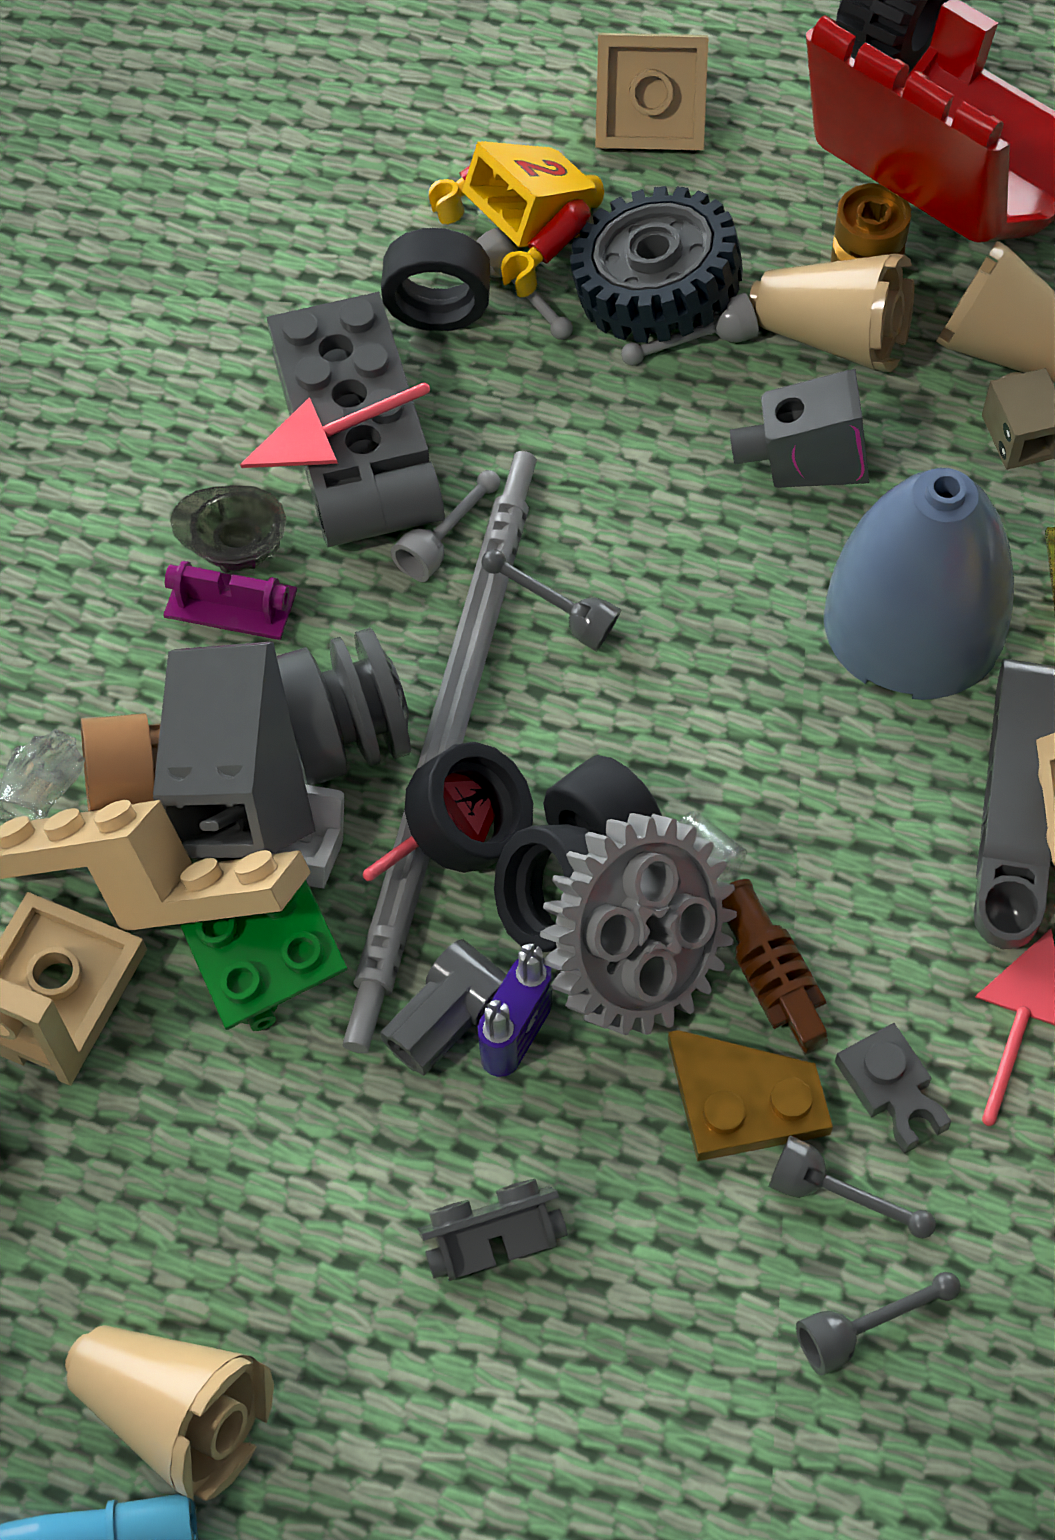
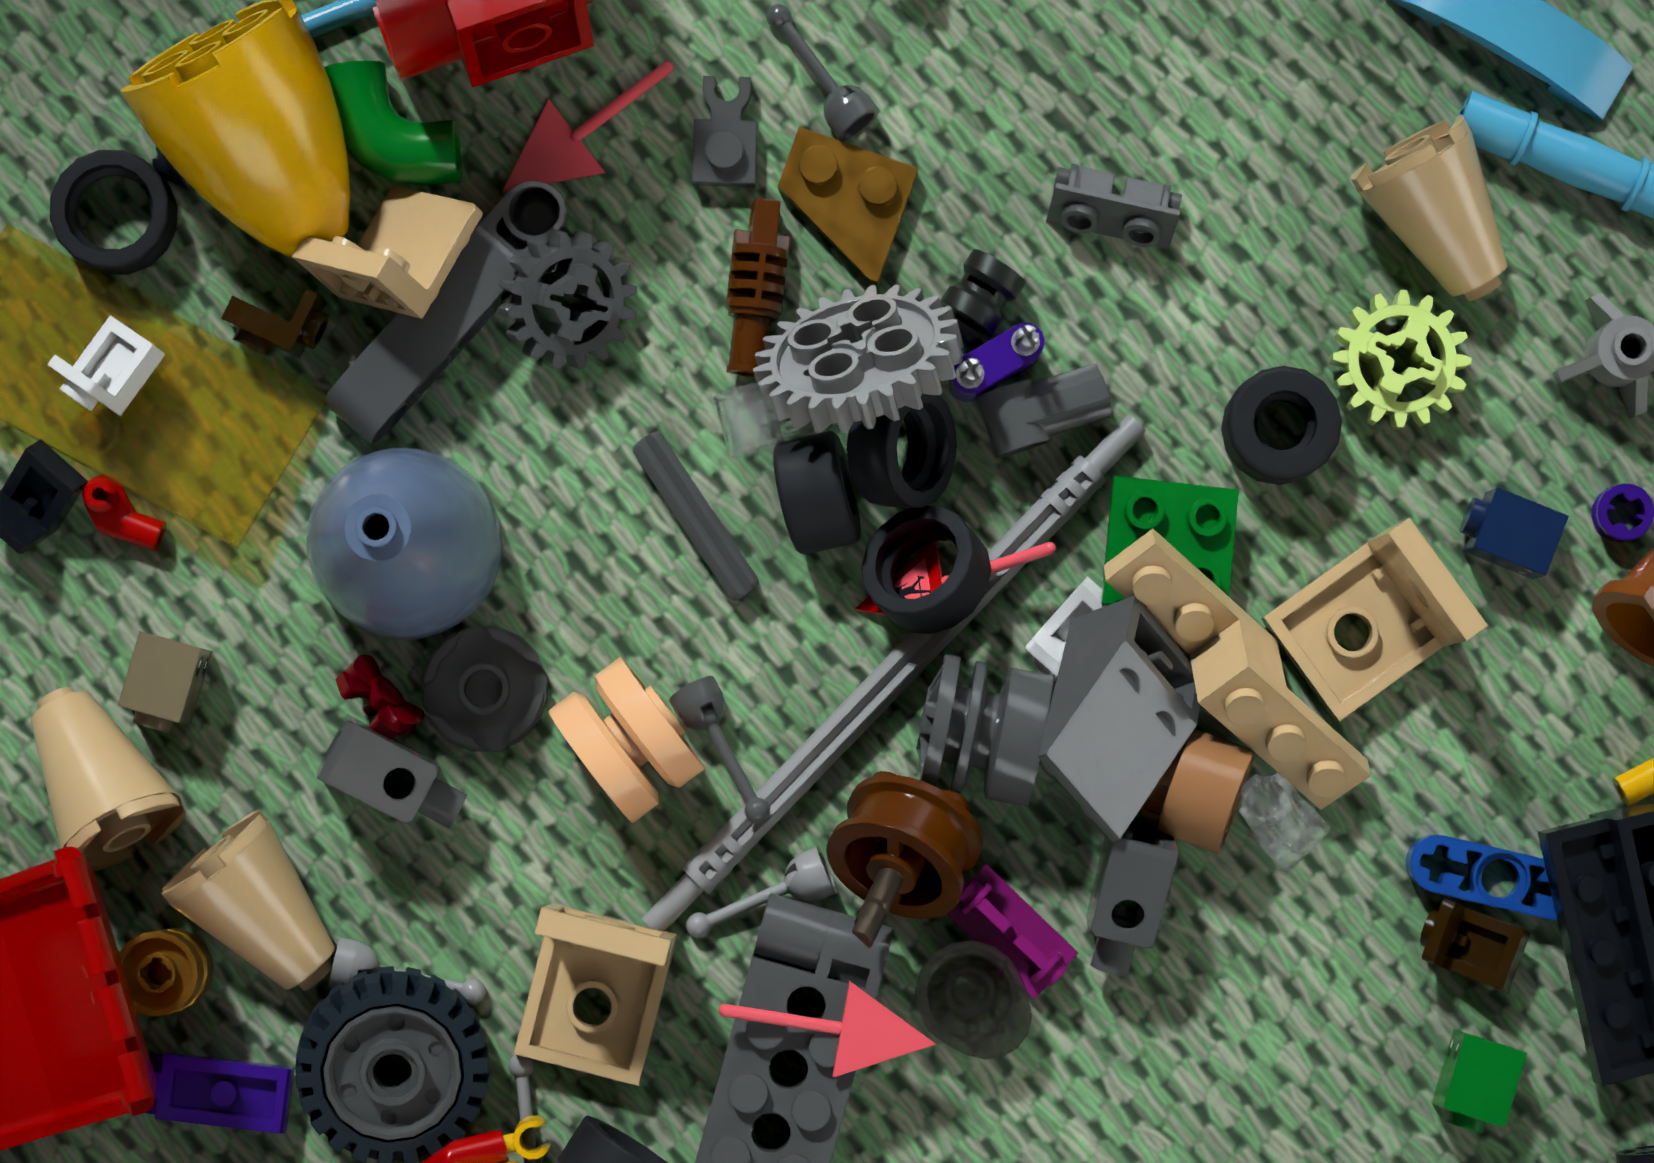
camera: 150 degrees left, 25 degrees up
none -> dark purple hinge [146,1052,295,1134]
none -> dark red piece [335,654,424,740]
none -> dark grey tile [421,626,548,752]
none -> dark grey gear [498,230,637,370]
none -> tan bracket [514,903,678,1086]
none -> light nougat wheel [548,656,706,823]
none -> dark grey axle [633,431,759,601]
none -> reddish brown wheel [826,771,983,948]
none -> pearl dark grey wheel [940,249,1026,337]
none -> dark grey torso [1086,821,1179,976]
none -> black tyre [1221,366,1342,485]
none -> yellowish green gear [1329,290,1472,431]

